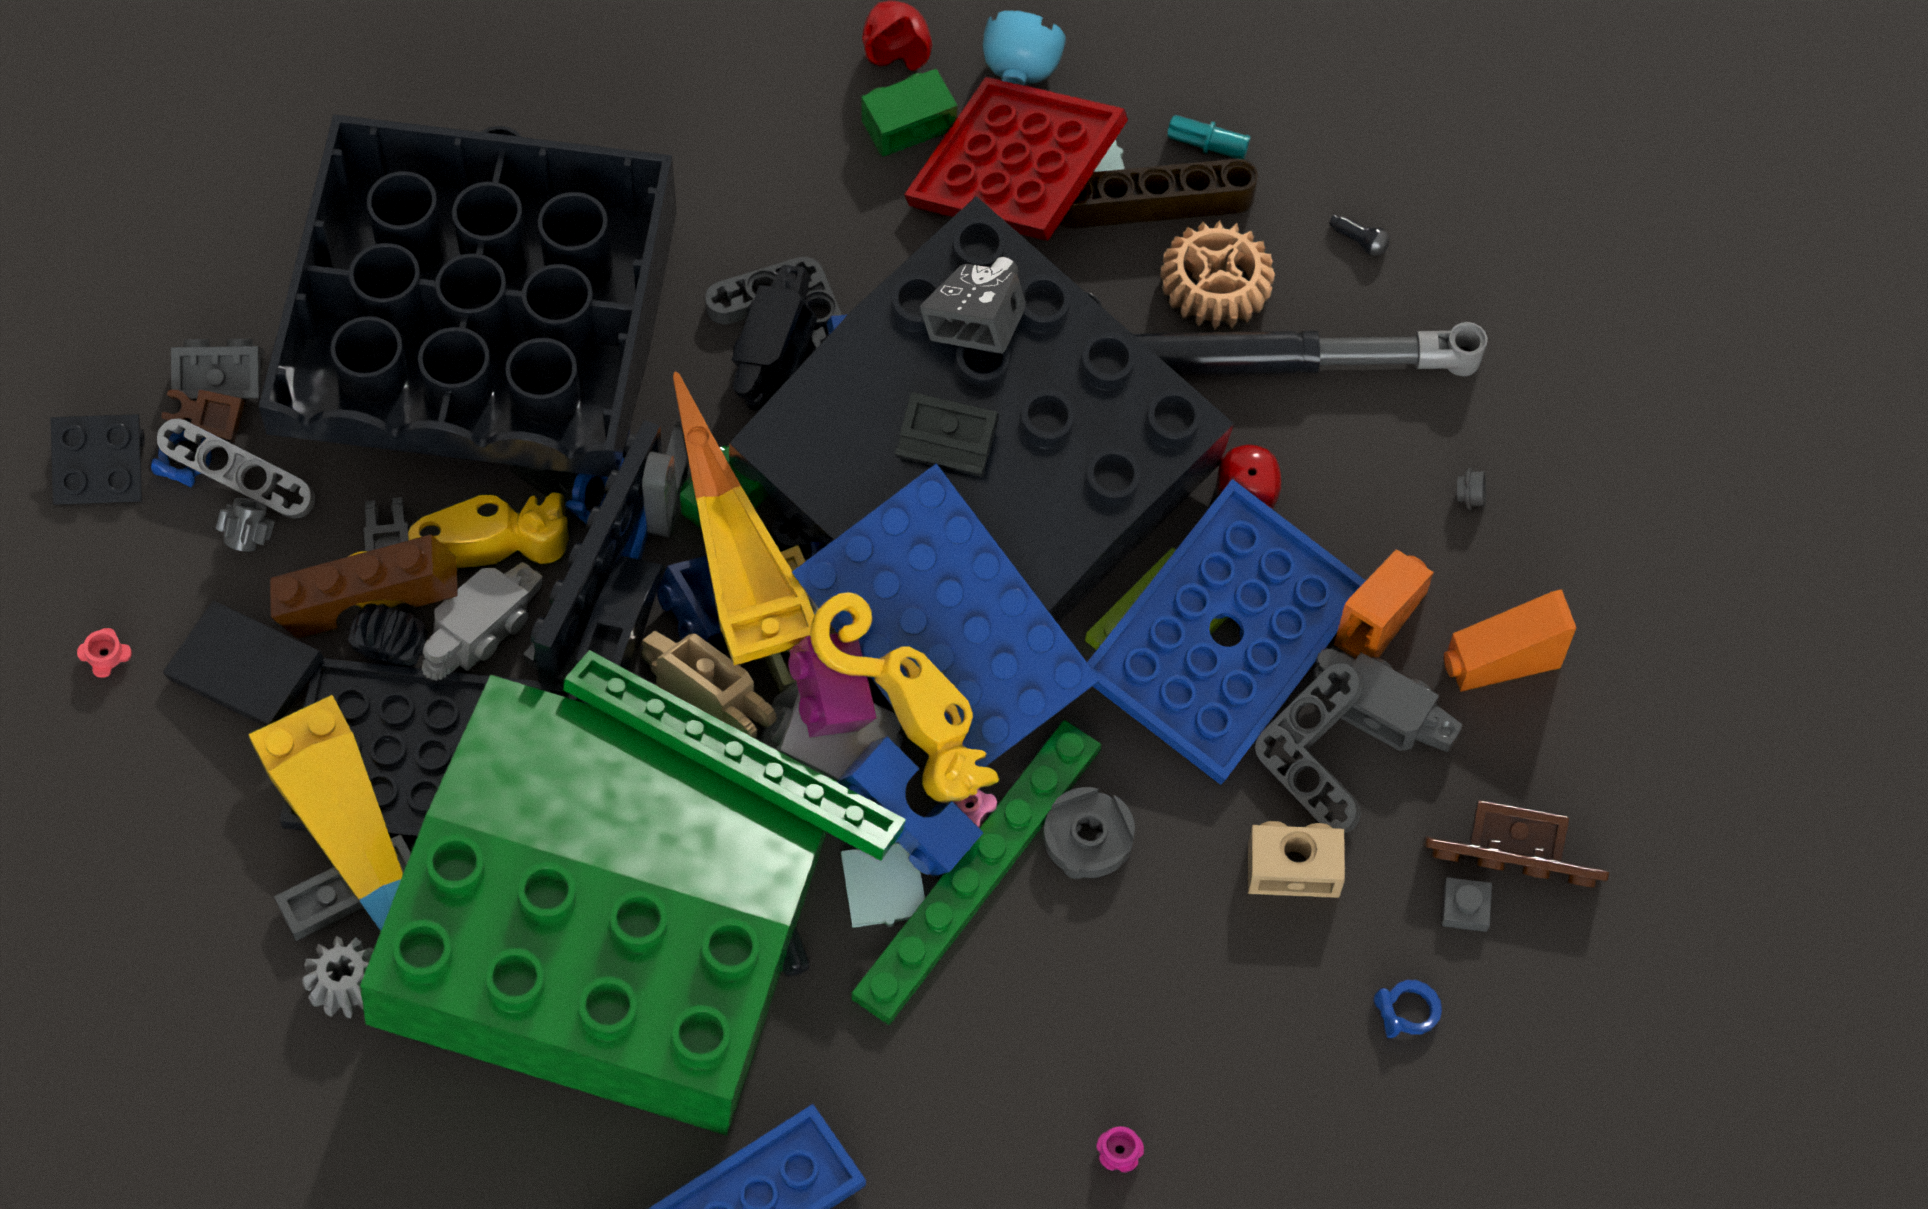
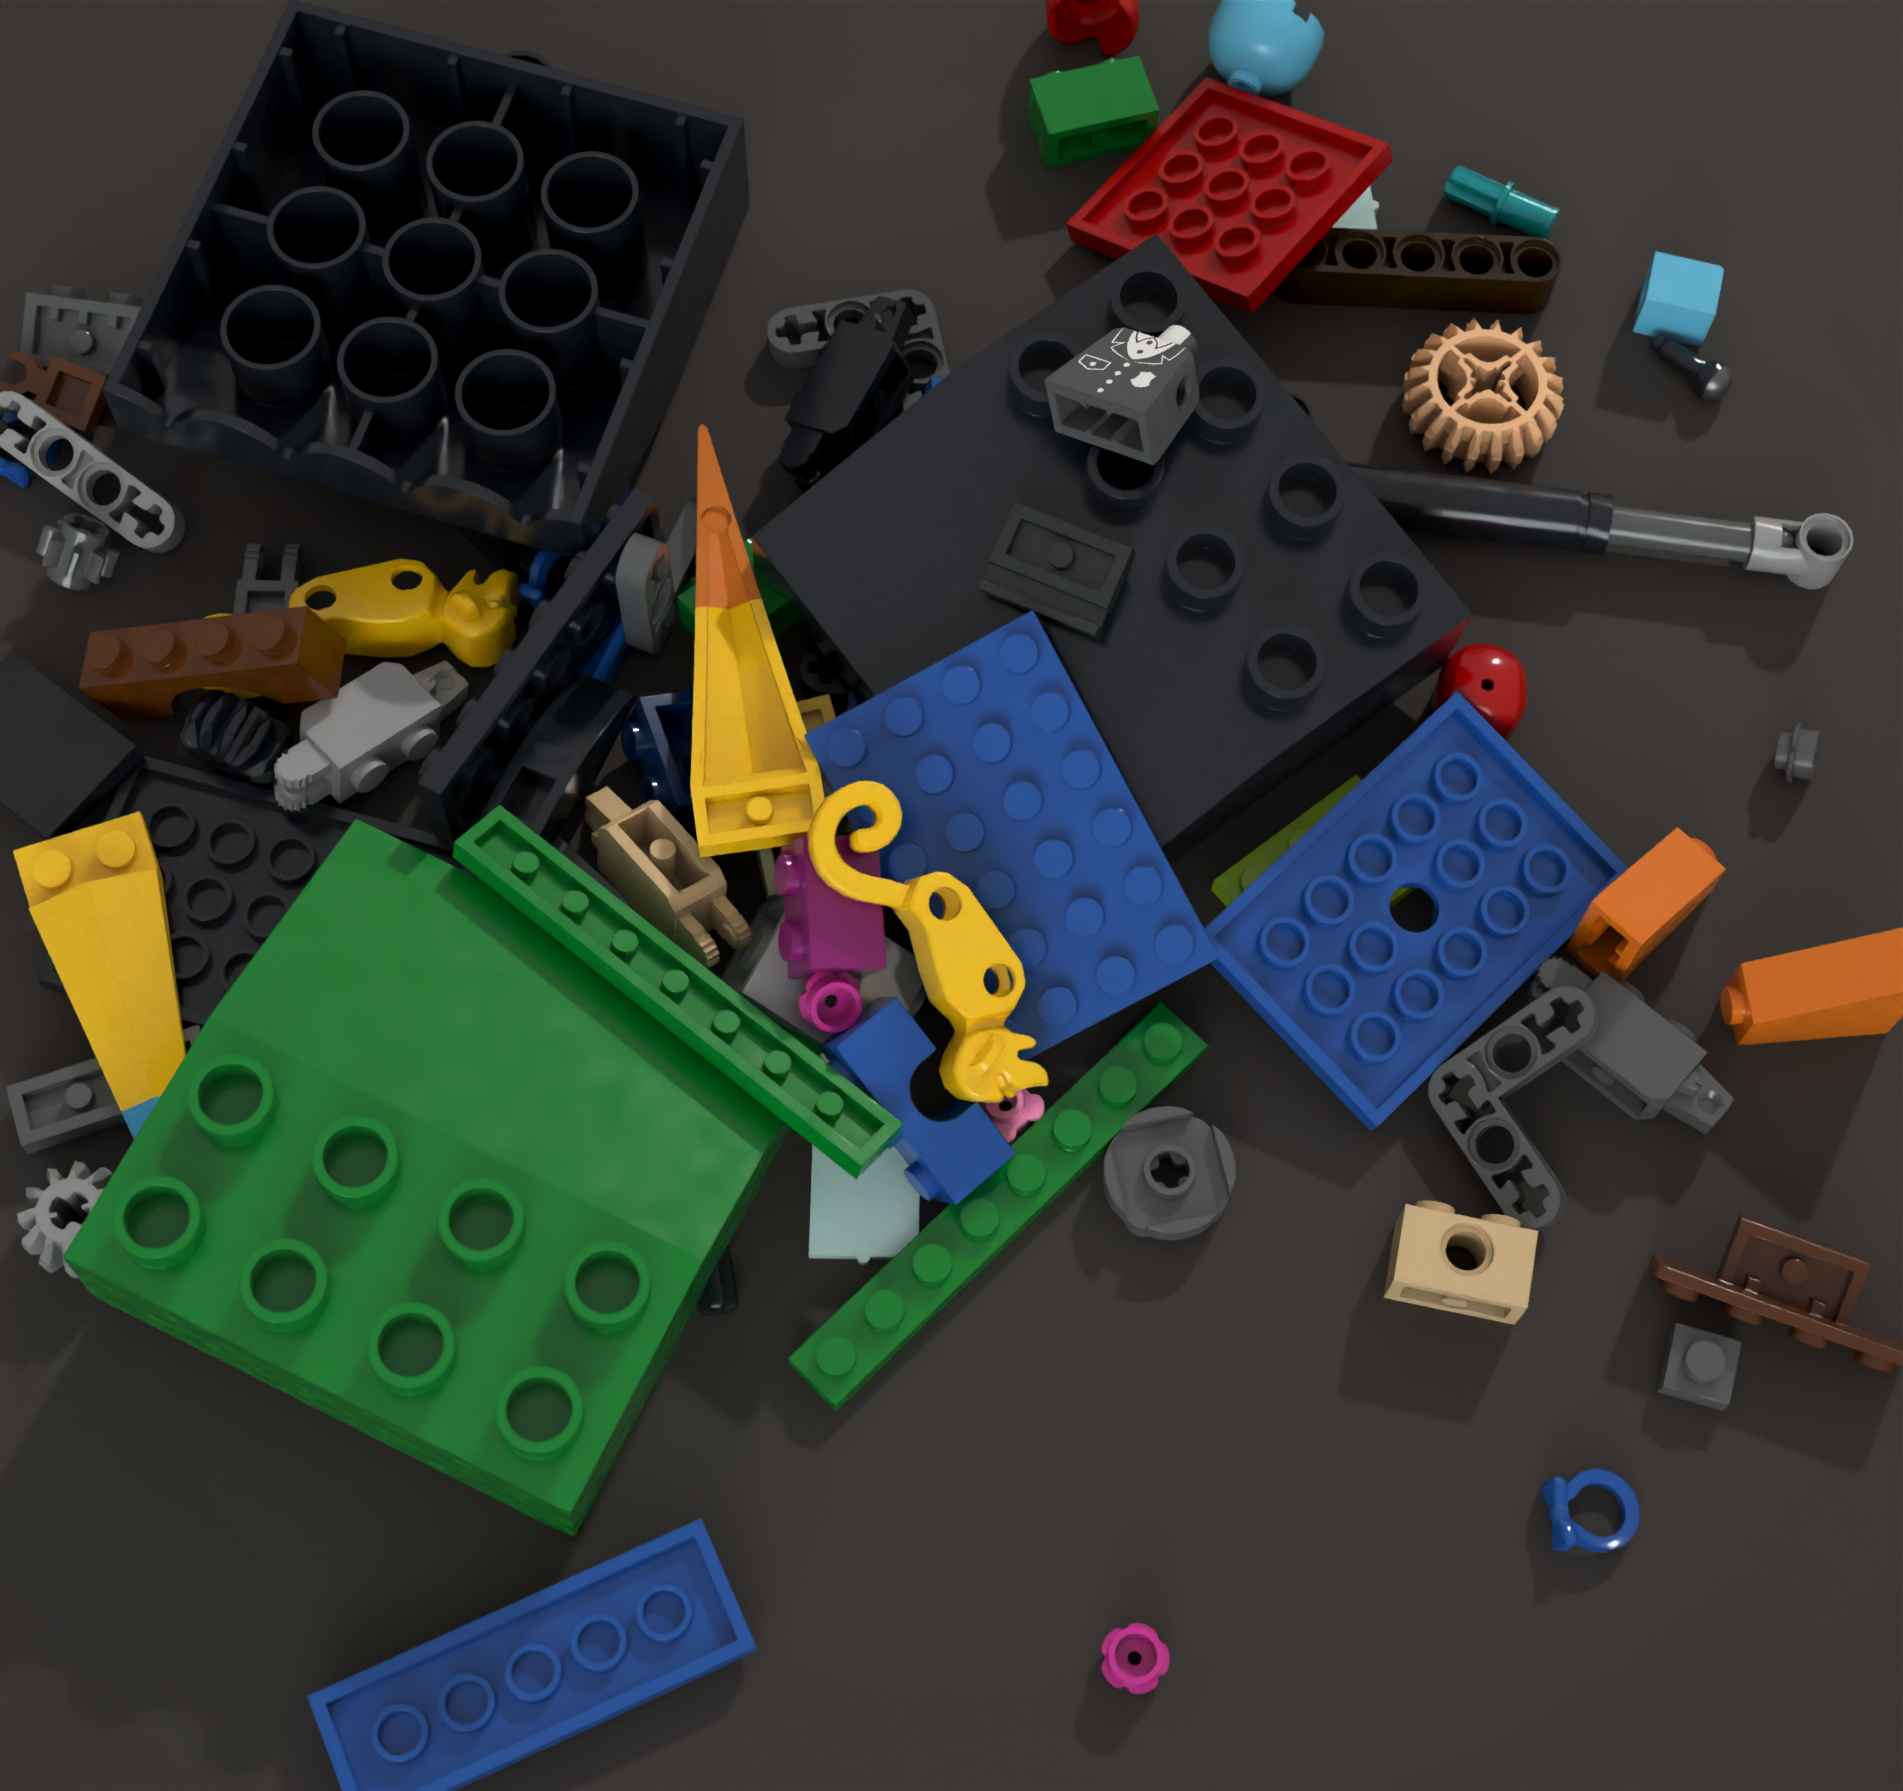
camera: 10 degrees right, 5 degrees up
none -> dark pink plate [798,972,863,1033]
none -> medium azure panel [1632,251,1724,346]

